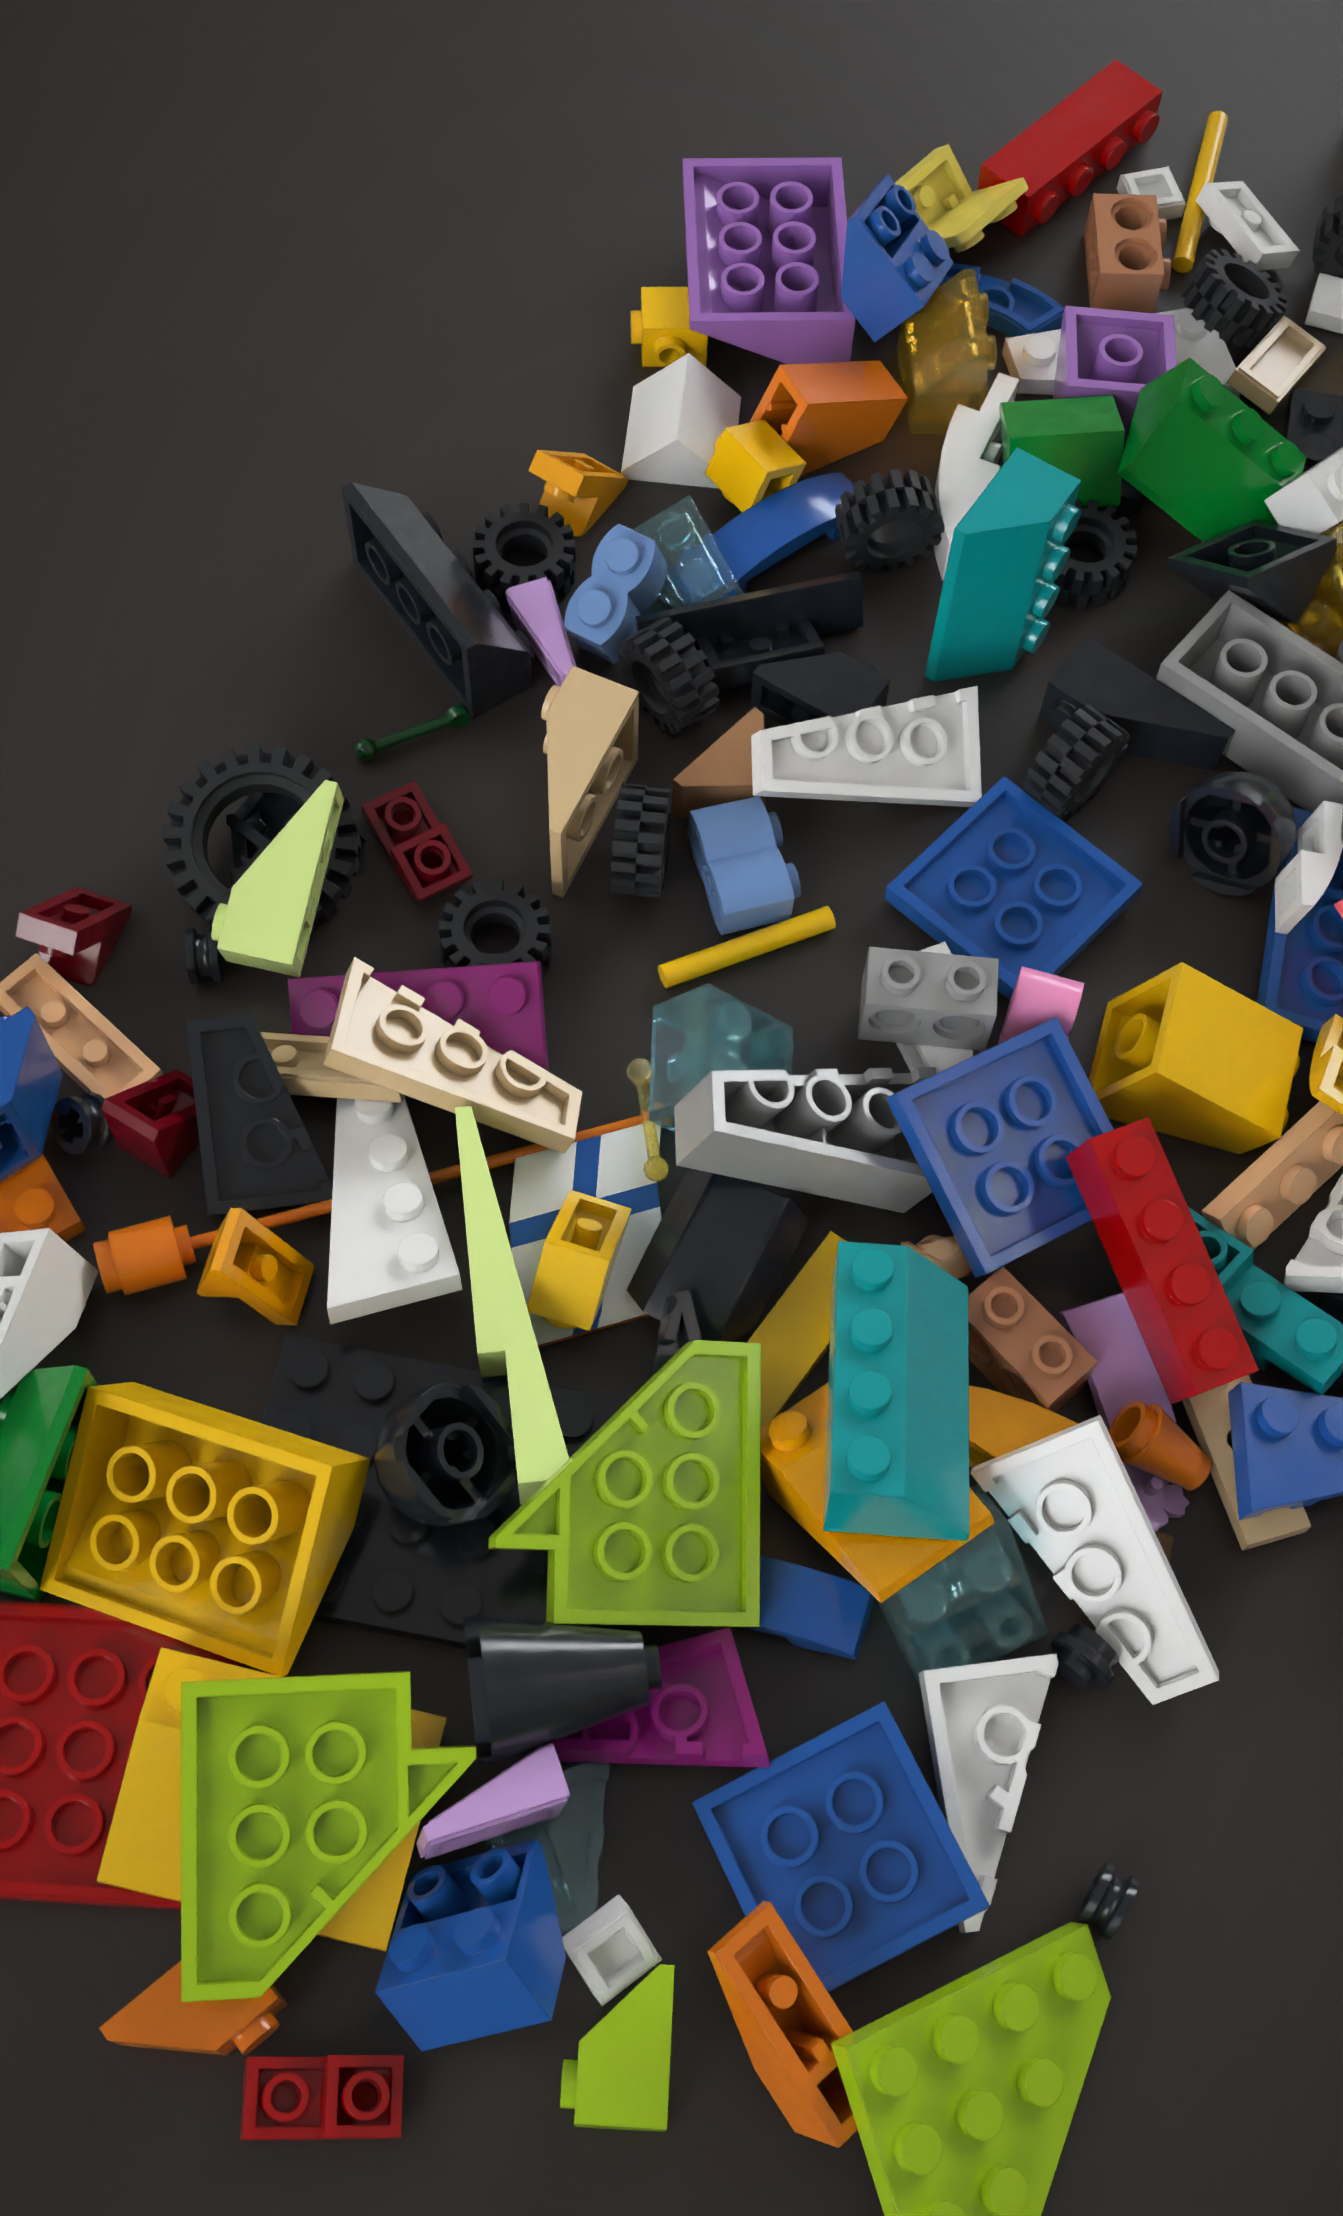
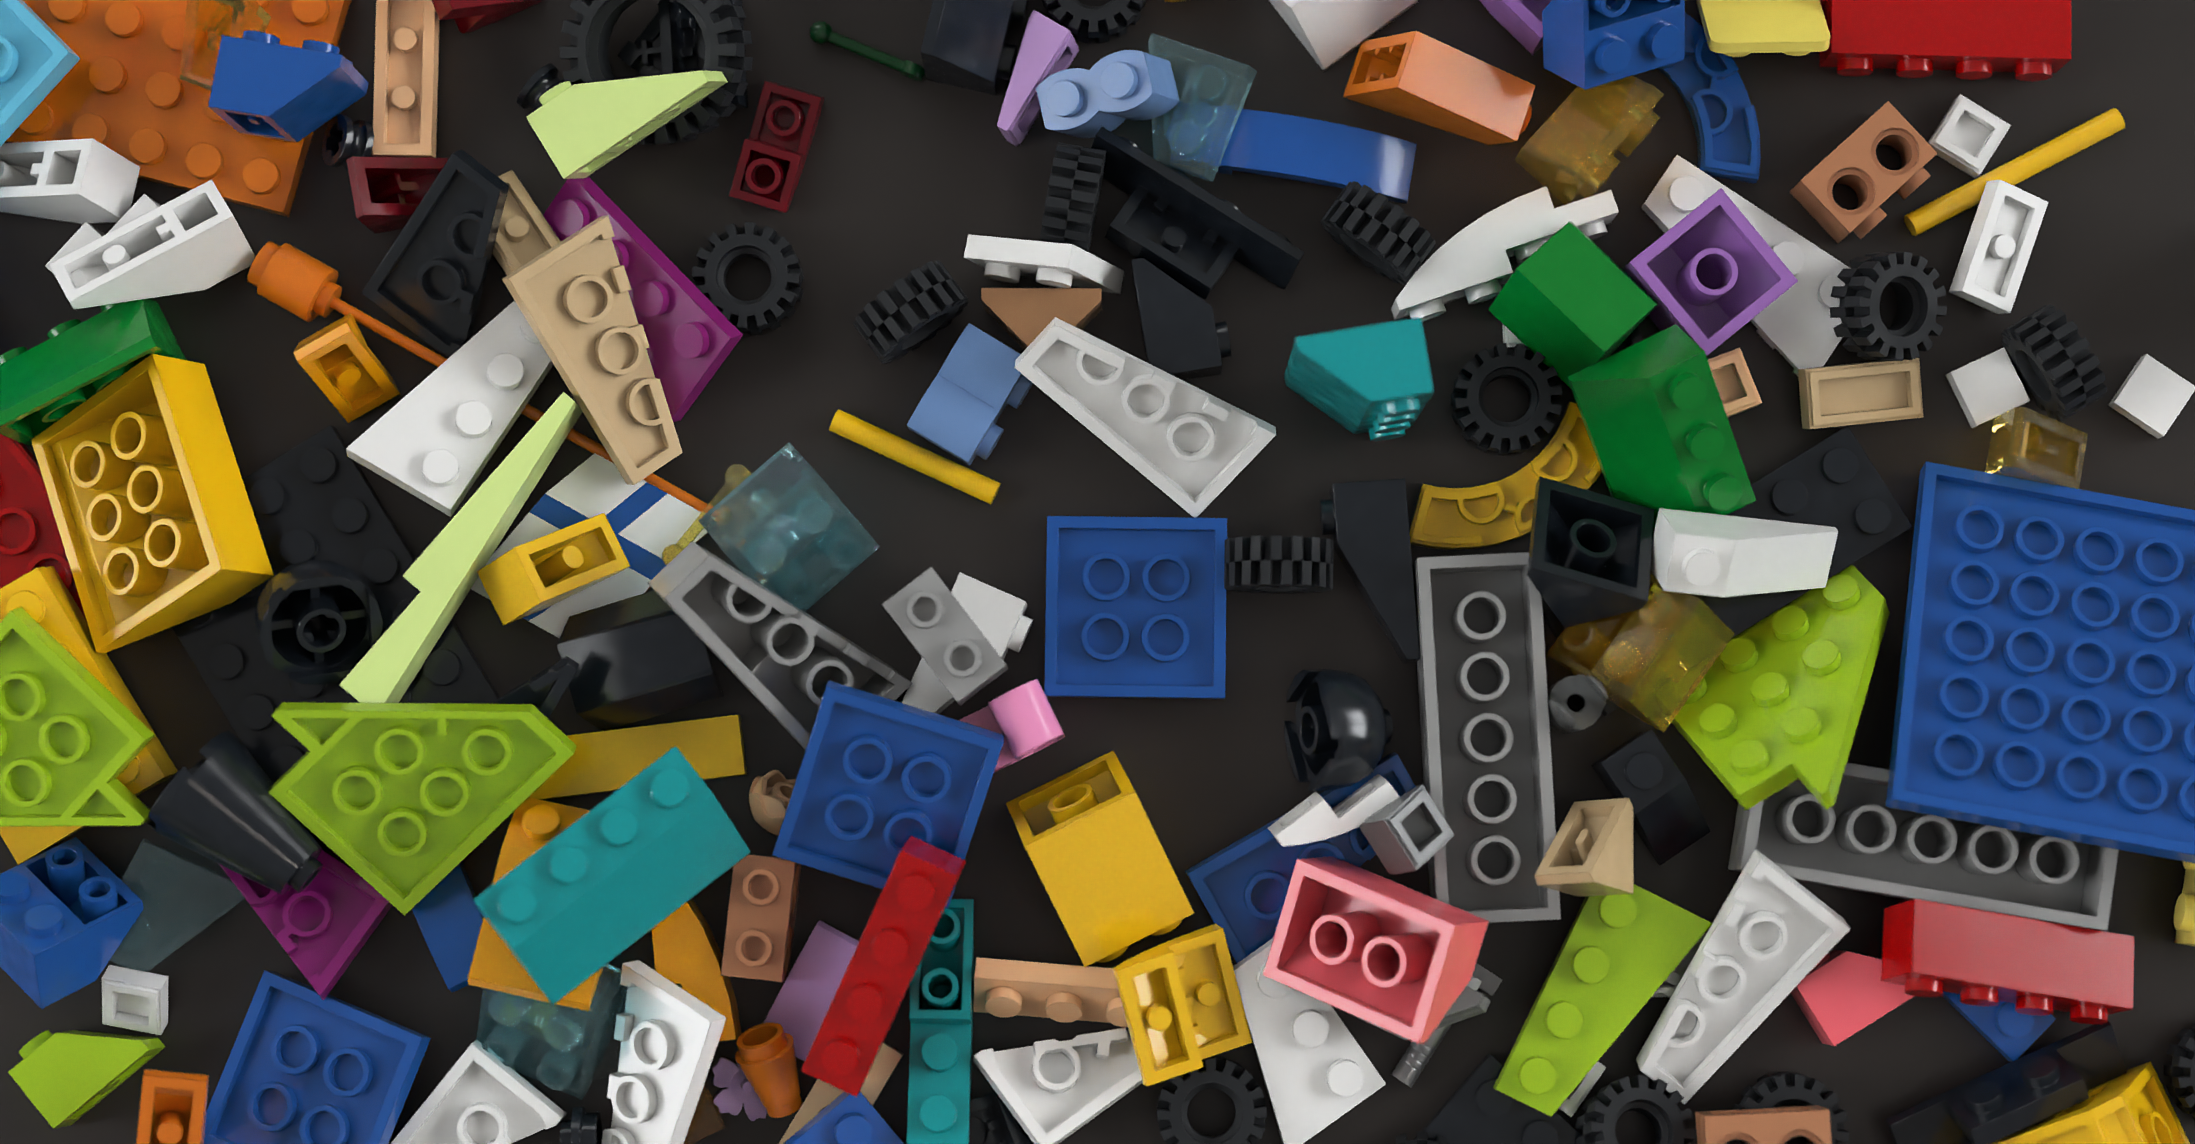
camera: 55 degrees right, 20 degrees up
lavender slope [416,1743,570,1860] -> none
tan slope [541,666,639,898] -> none
yellow brick [705,420,806,512] -> none
none -> white wing [964,234,1124,294]
none -> yellow tile [1409,402,1602,550]

